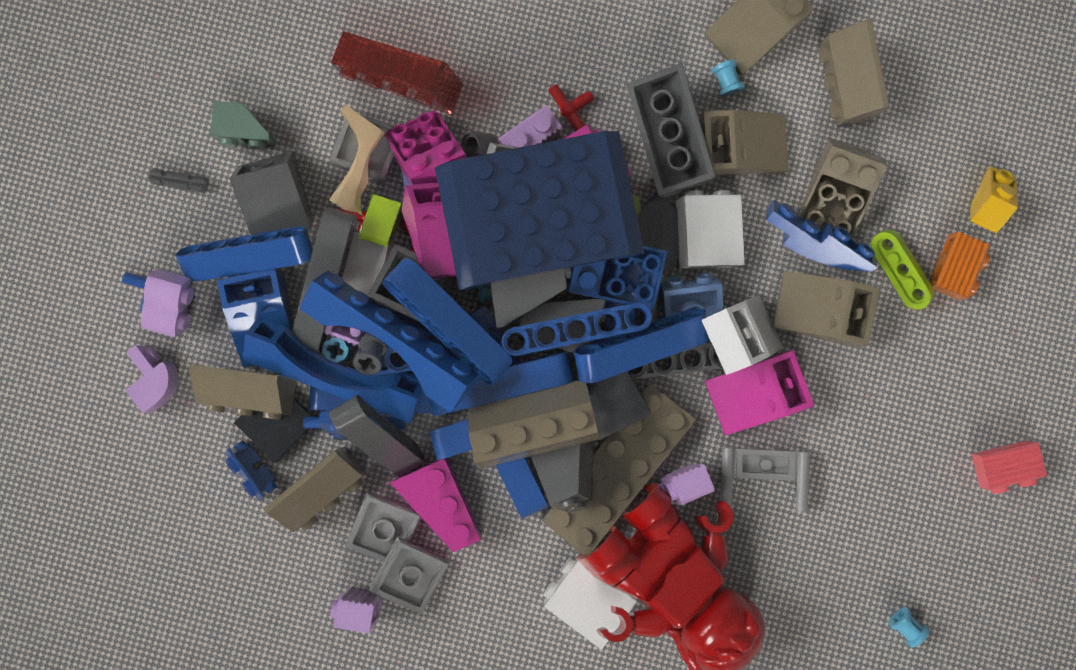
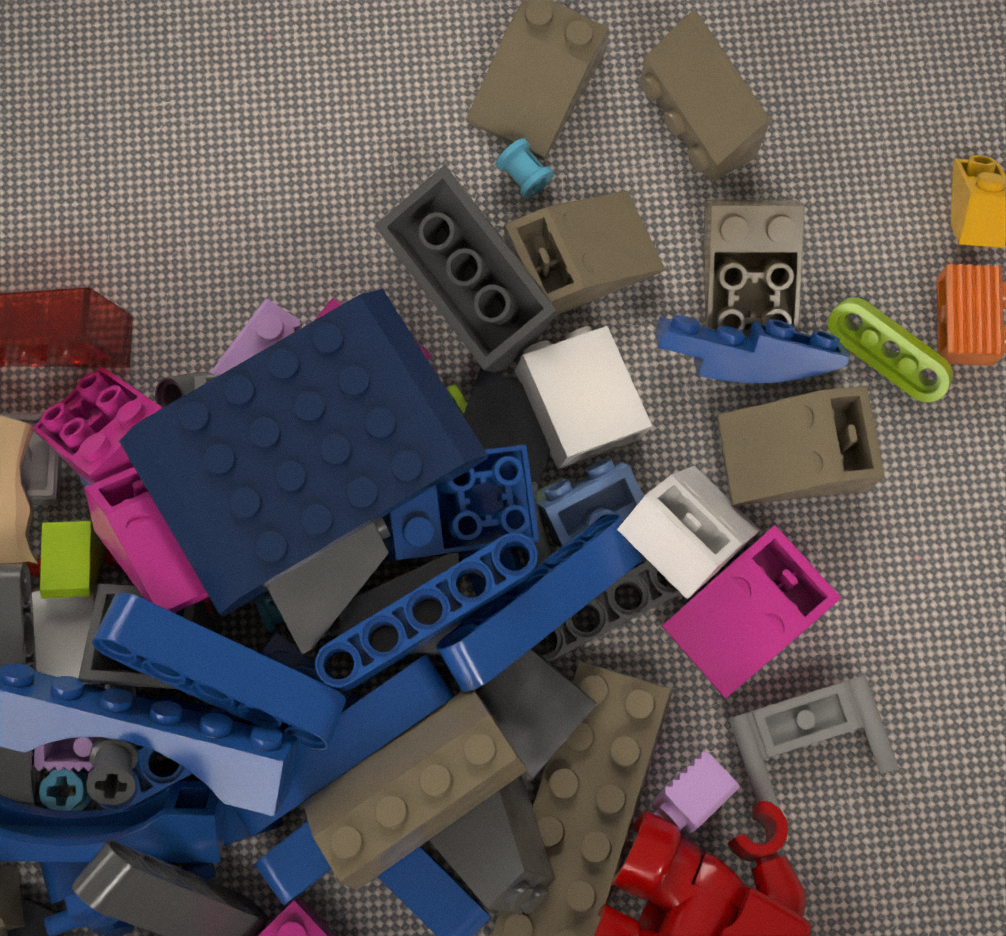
camera: 20 degrees left, 10 degrees down
red piece [548,84,594,131] -> none

